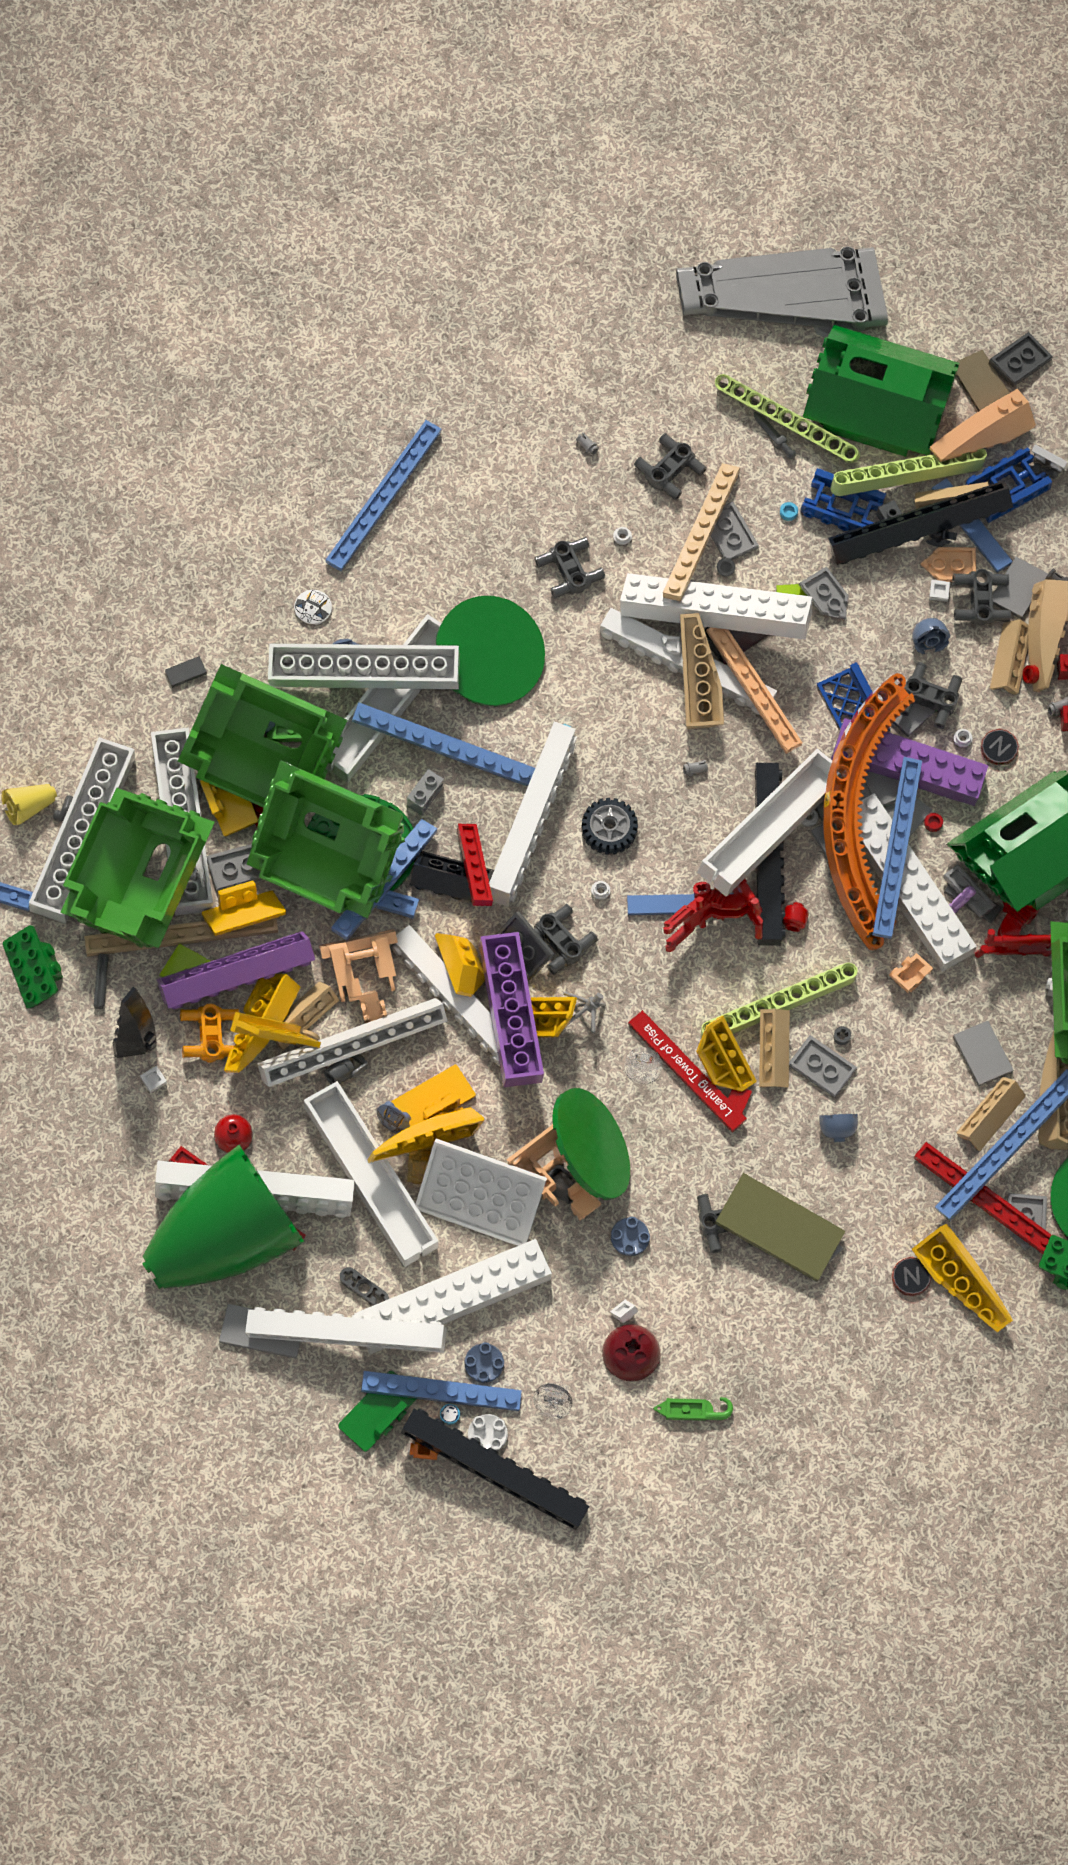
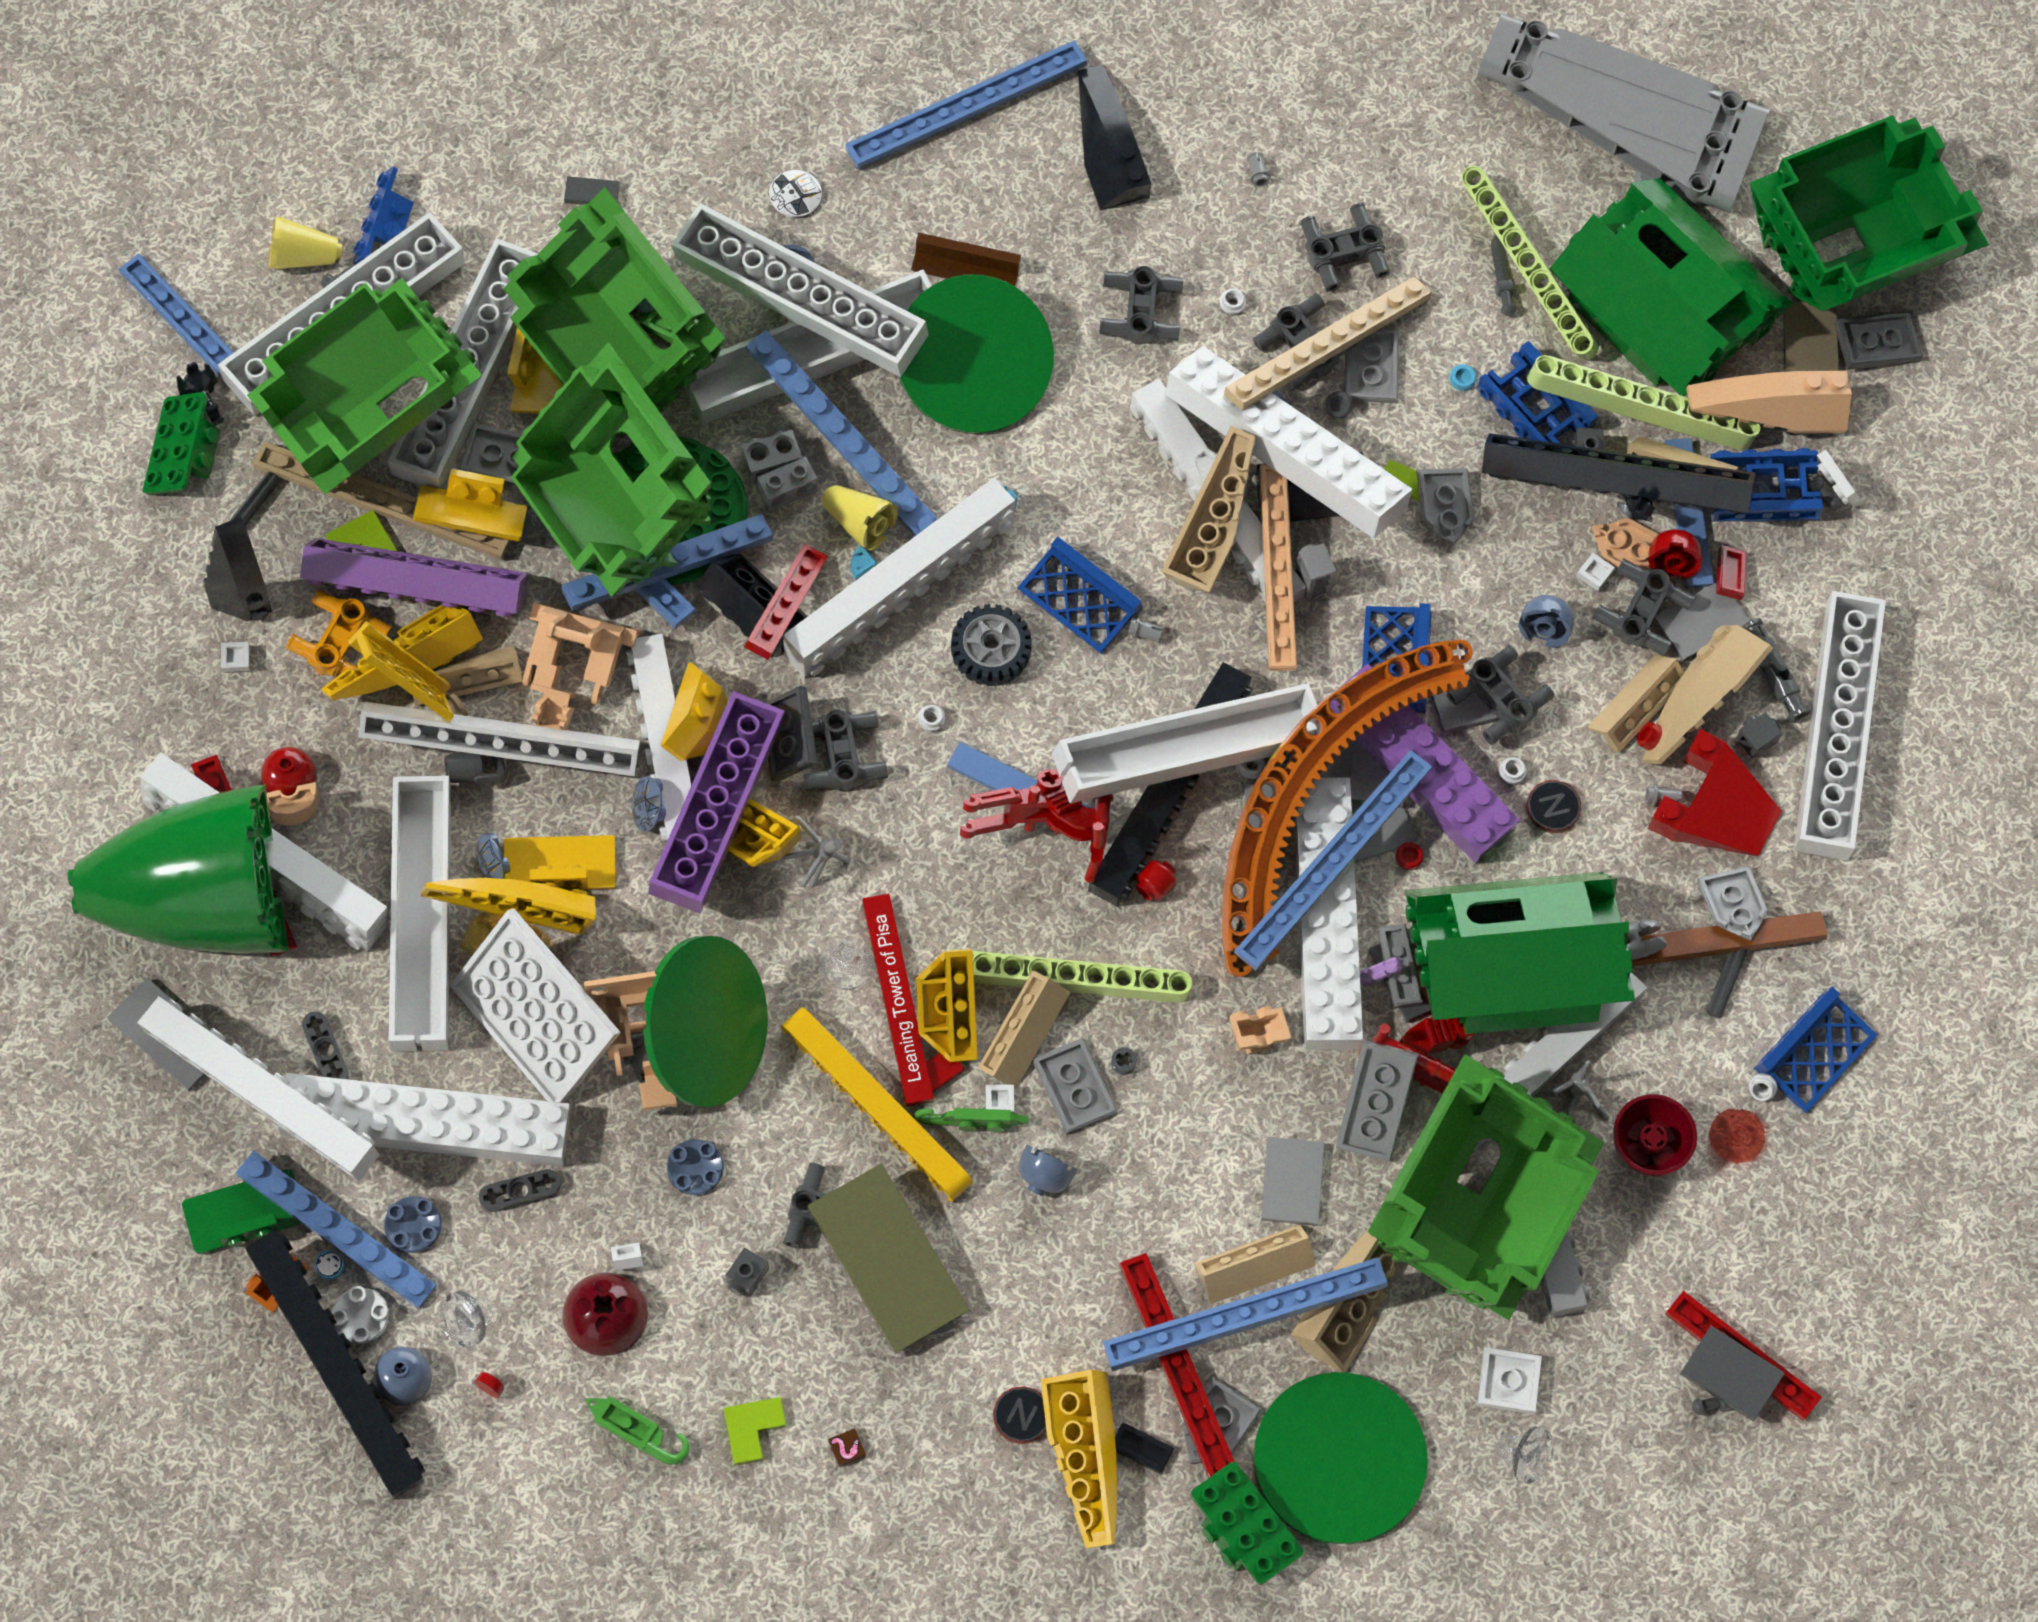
camera: 30 degrees right, 0 degrees up
none -> black piece [176,362,225,426]
none -> light nougat cylinder [267,782,319,826]
none -> blue bracket [353,166,414,265]
none -> sand blue cylinder [373,1346,432,1406]
none -> red tile [475,1372,504,1398]
none -> dark grey beam [479,1169,561,1212]
none -> sand blue dish [631,776,666,832]
none -> lime tile [724,1397,786,1466]
none -> dark grey brick [725,1247,769,1297]
none -> light grey brick [741,430,803,483]
none -> yellow beam [780,1007,973,1202]
none -> light yellow cone [822,485,898,551]
none -> reddish brown tile [828,1428,866,1467]
none -> medium azure tile [851,546,877,581]
none -> reddish brown panel [911,232,1021,286]
none -> bright green plate [914,1108,1028,1132]
none -> white plate [985,1085,1014,1113]
none -> blue fence [1017,536,1143,654]
none -> black wedge [1078,64,1151,210]
none -> black tile [1115,1422,1174,1475]
none -> dark grey piece [1252,293,1357,390]
none -> light grey brick [1295,543,1336,600]
none -> light grey tile [1336,1039,1418,1162]
none -> red cylinder [1648,529,1702,580]
none -> tile [1716,545,1747,600]
none -> green panel [1749,115,1990,312]

